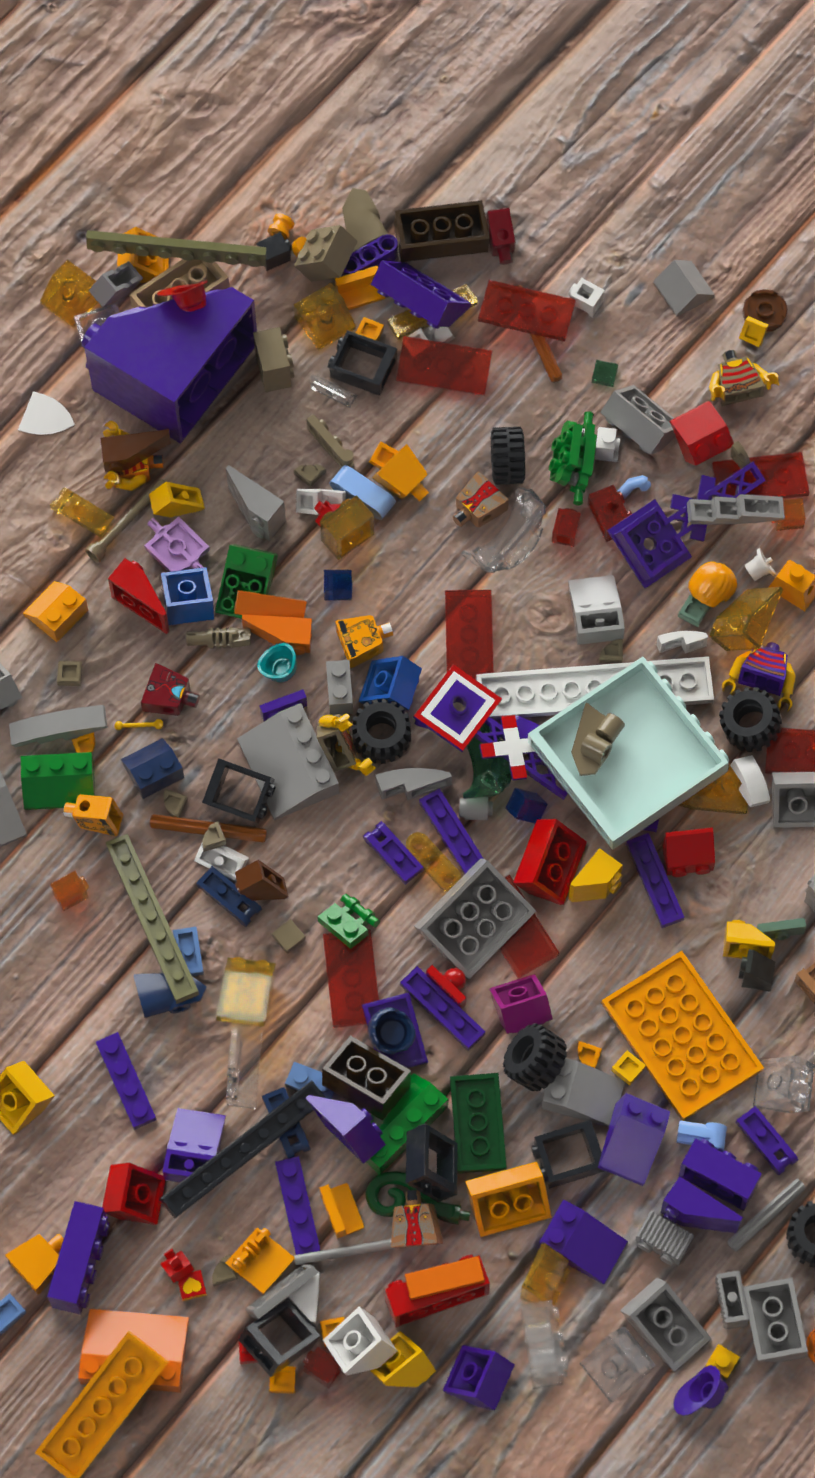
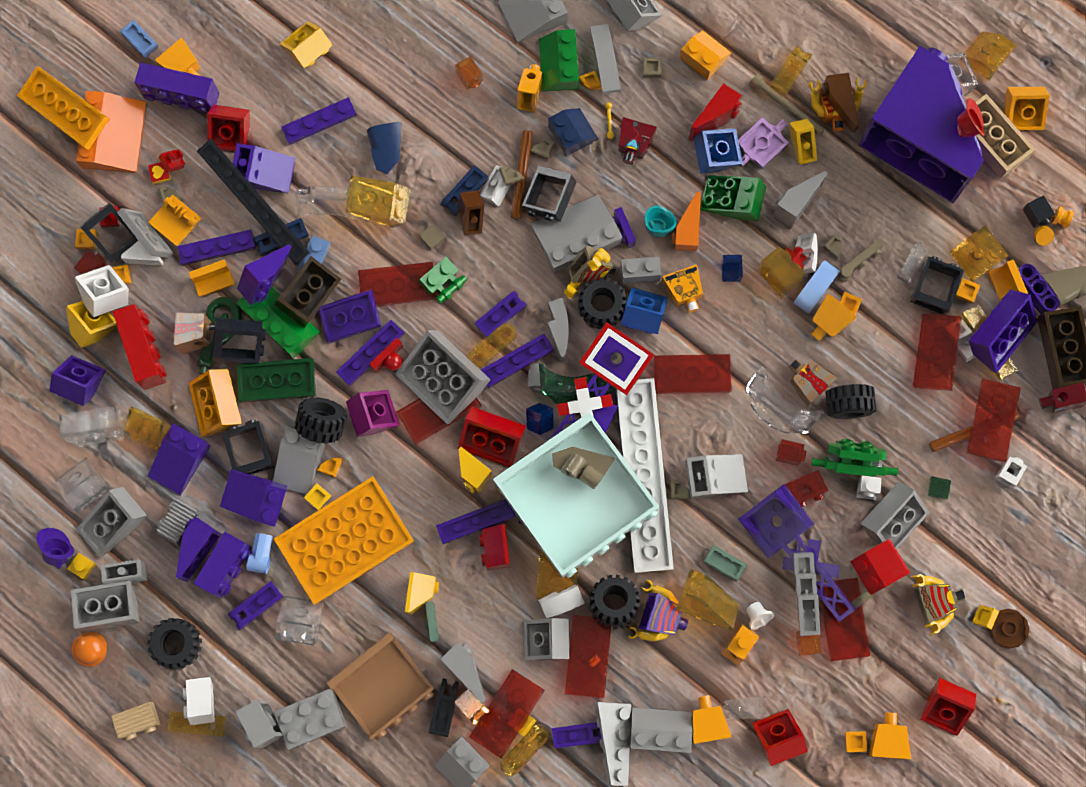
camera: 90 degrees right, 10 degrees up
white sticker [18,391,75,435] -> none
olive plate [86,230,266,267] -> none
light grey brick [89,261,143,307] -> none
olive plate [105,834,199,1004] -> none
medium blue plate [173,927,204,976] -> none
dark tan hinge [186,627,252,649] -> none
orange tile [234,590,307,618] -> none
dark tan brick [253,327,294,393] -> none
dark tan brick [294,225,358,282] -> none
light grey bar [294,1239,394,1265] -> none
dark blue piece [367,1007,416,1055] -> none
orange tile [405,1256,484,1300] -> none
light blue arm [617,475,651,499] -> none
light grey slope [653,260,715,317] -> none
white slope [657,631,708,654] -> none
light orange piece [688,561,737,608] -> none
light grey axle [727,1179,805,1252] -> none
pearl dark grey slope [738,949,776,992] -> none

